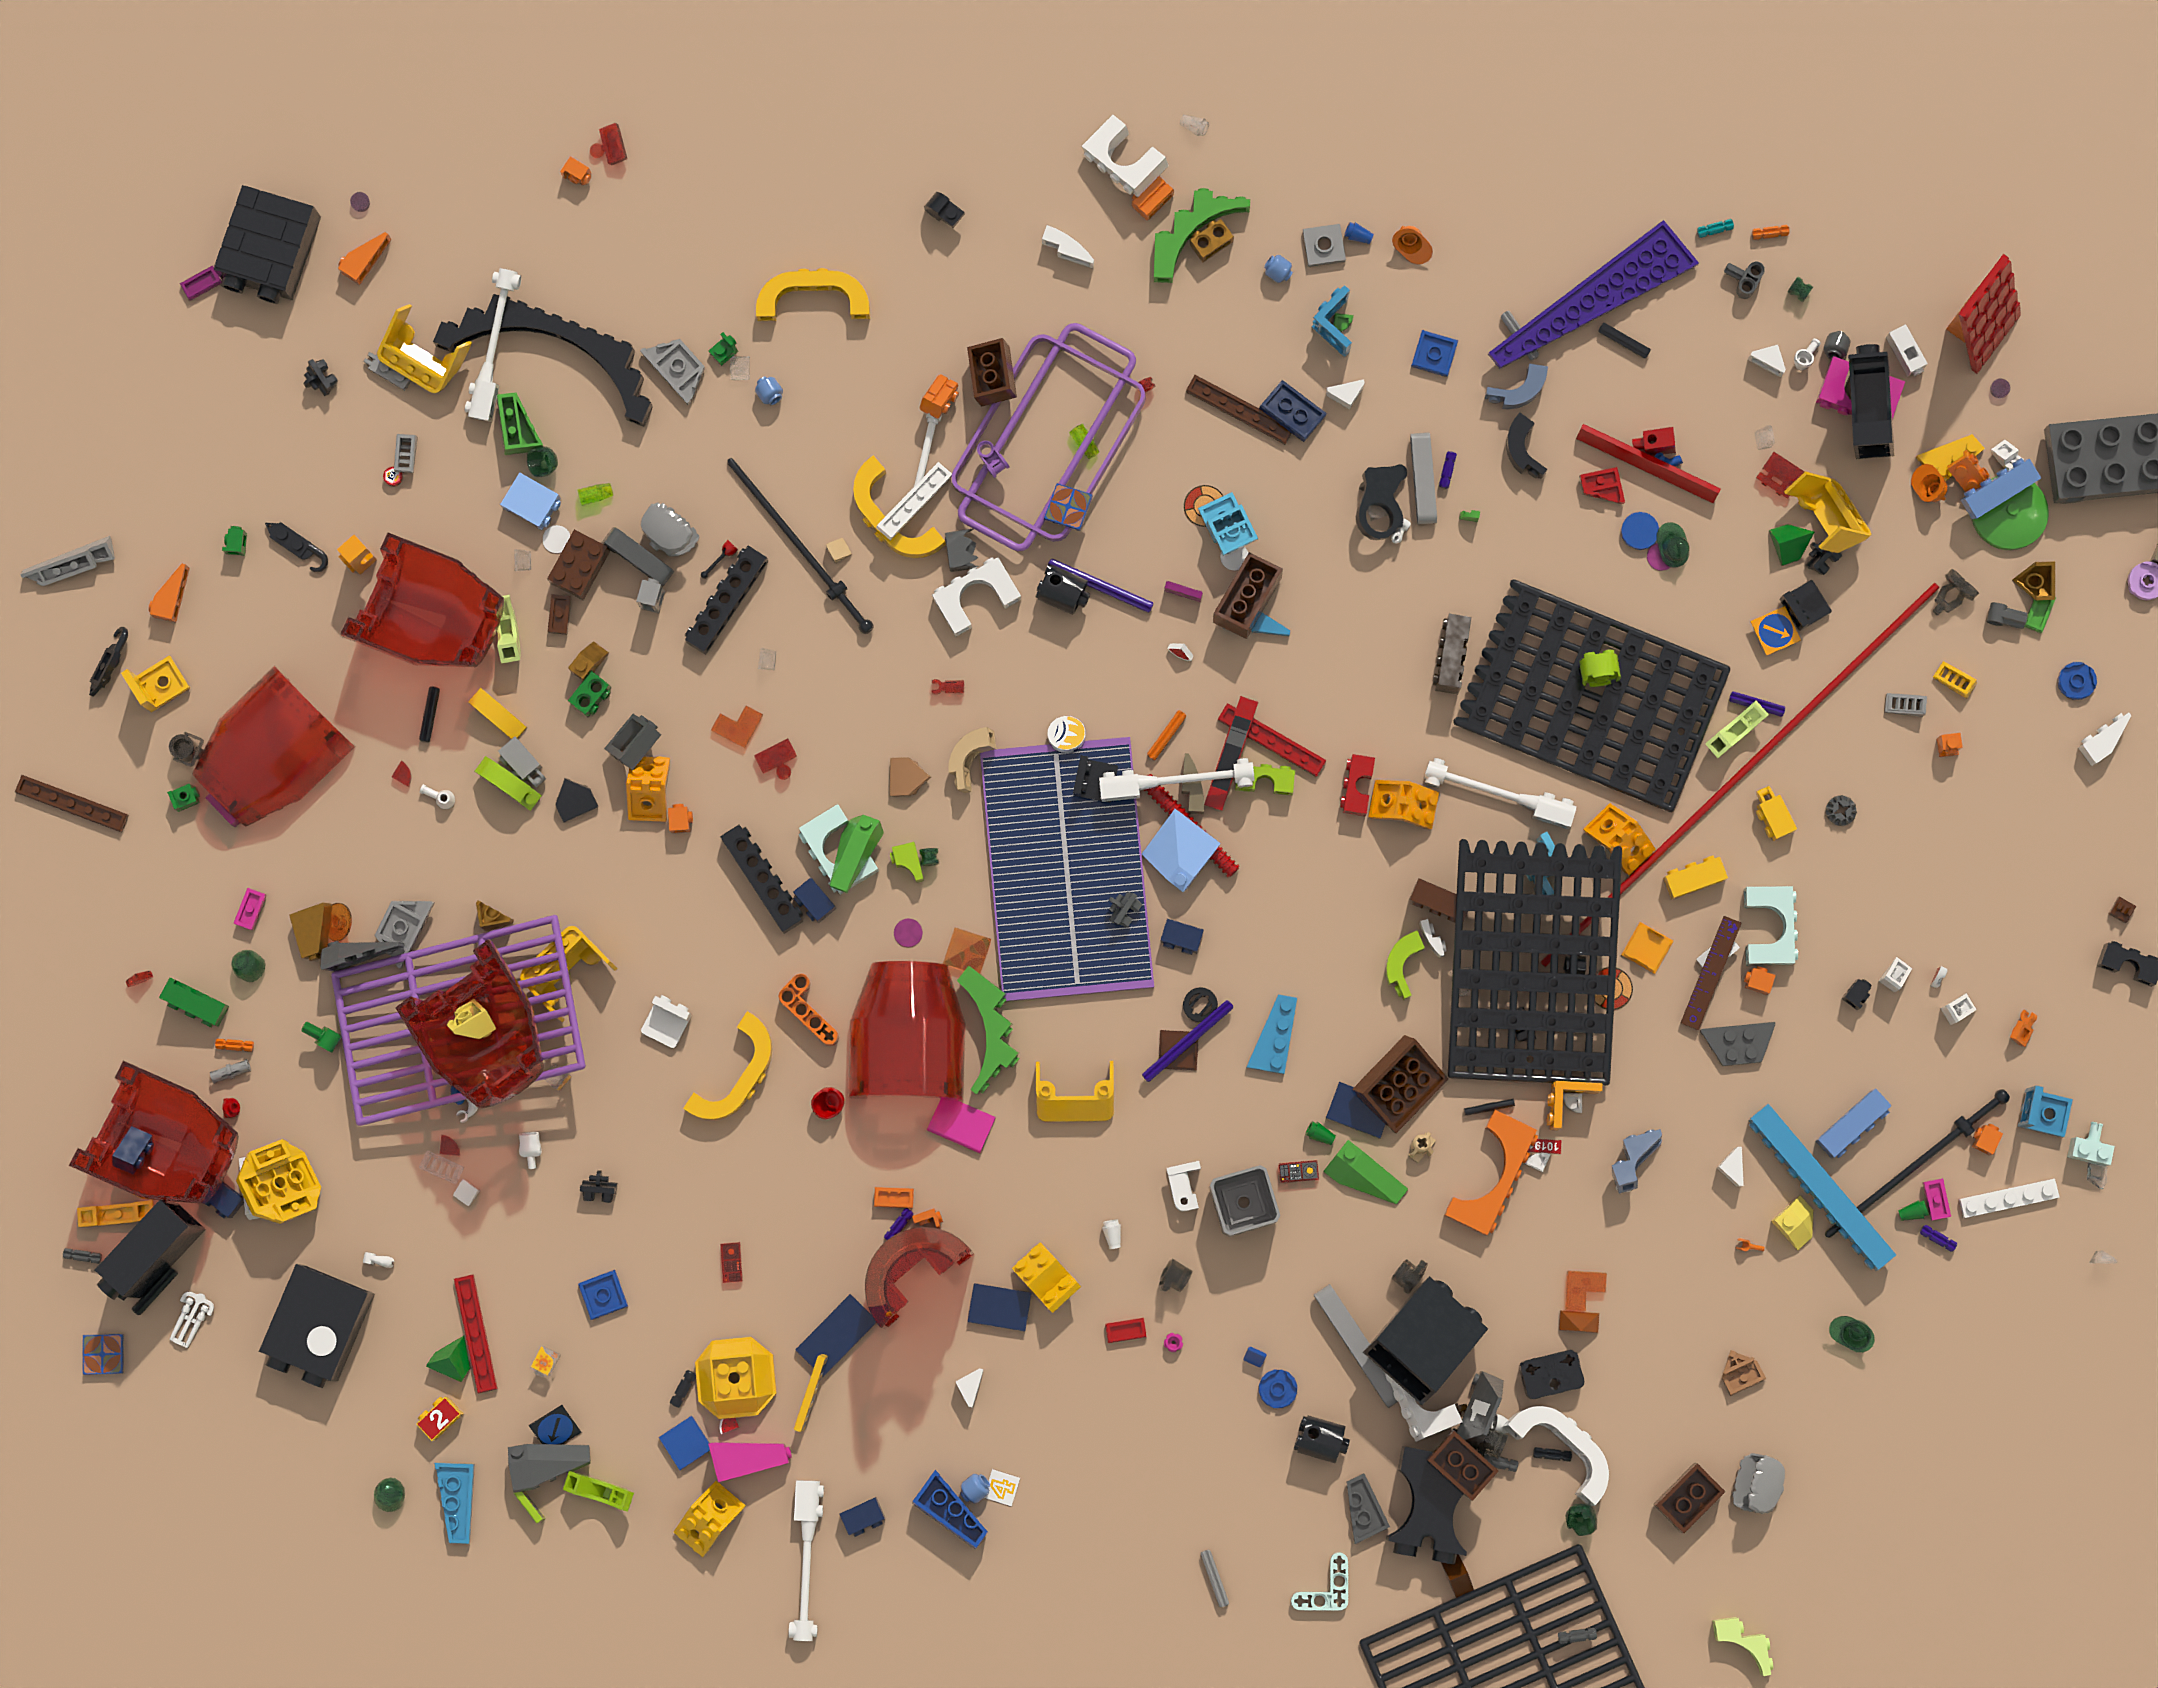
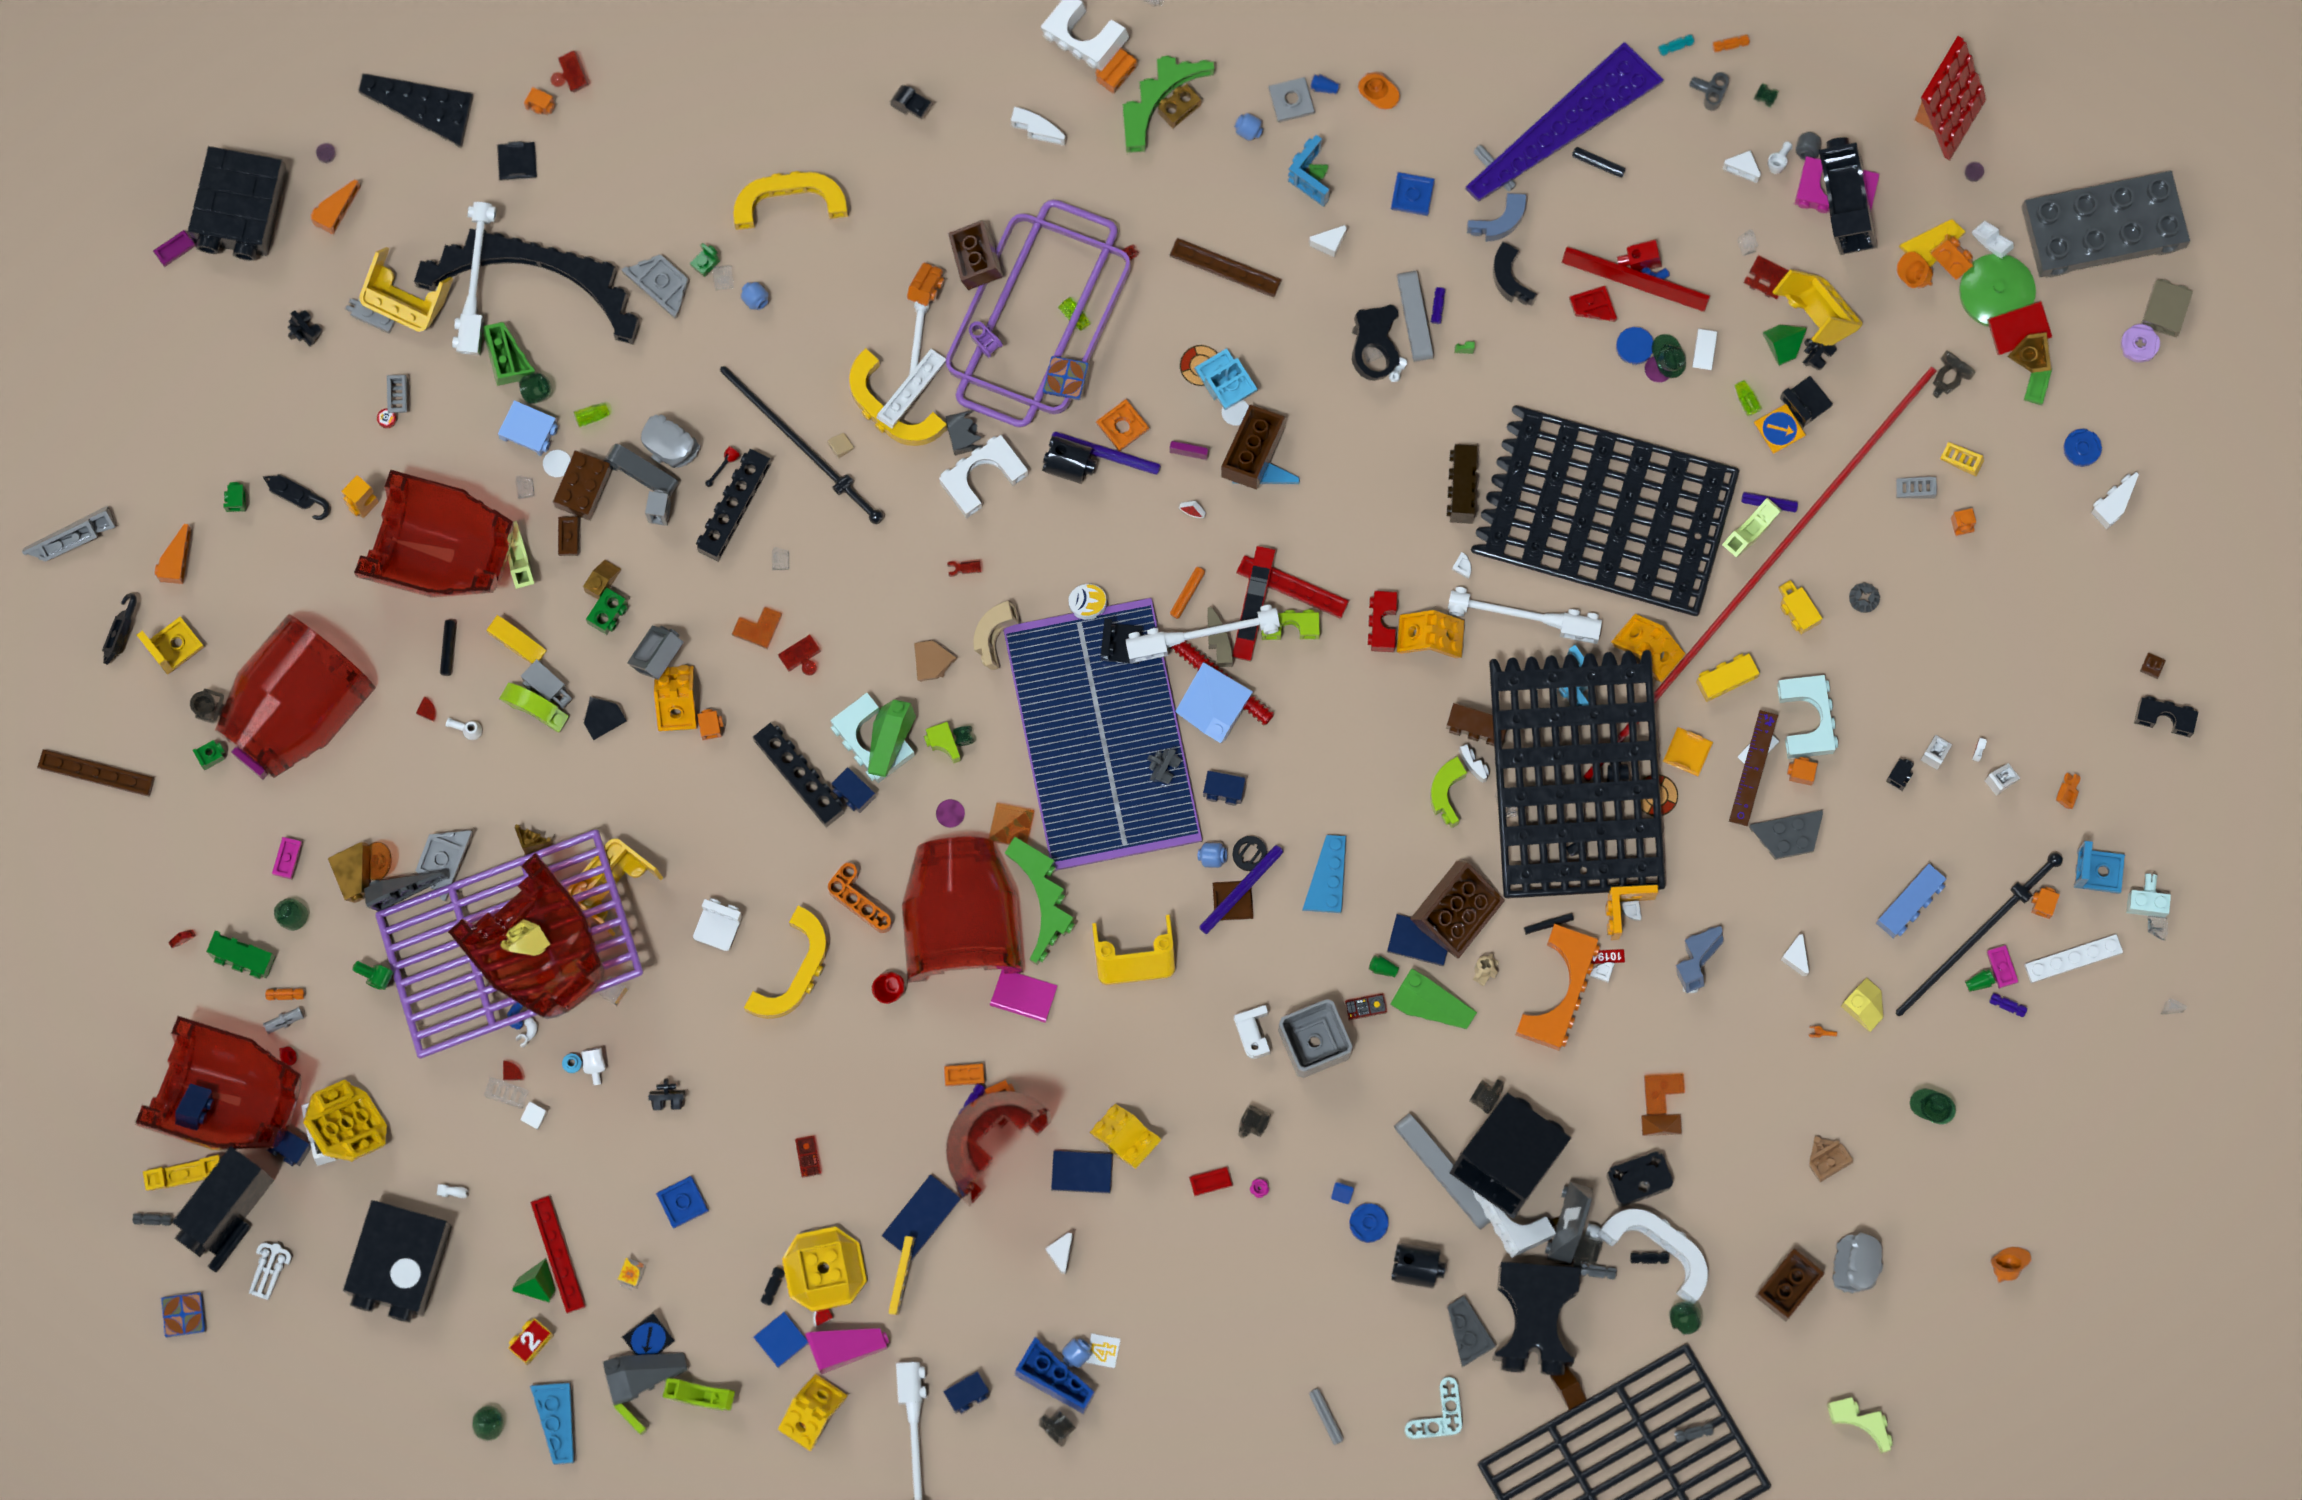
camera: 10 degrees left, 5 degrees down
white cone [1102,1219,1121,1249] -> none
dark blue tile [1259,380,1327,442] -> none
reddish brown brick [1426,1430,1499,1501] -> none
lime brick [1579,650,1621,687] -> none
dark azure brick [1749,1104,1896,1271] -> none
white brick [1886,324,1928,377] -> none
medium blue brick [1960,458,2041,519] -> none
dark grey piece [1986,602,2028,629] -> none
none -> black wing [358,73,473,148]
none -> black piece [497,141,537,181]
none -> medium azure plate [562,1054,582,1073]
none -> clear smoke piece [1039,1410,1076,1447]
none -> orange piece [1096,399,1149,452]
none -> medium blue head [1197,843,1227,868]
none -> white tile [1452,552,1471,579]
none -> white slope [1692,329,1717,370]
none -> clear neon green hinge [1734,380,1762,416]
none -> red tile [1987,301,2052,355]
none -> orange piece [1991,1247,2031,1283]

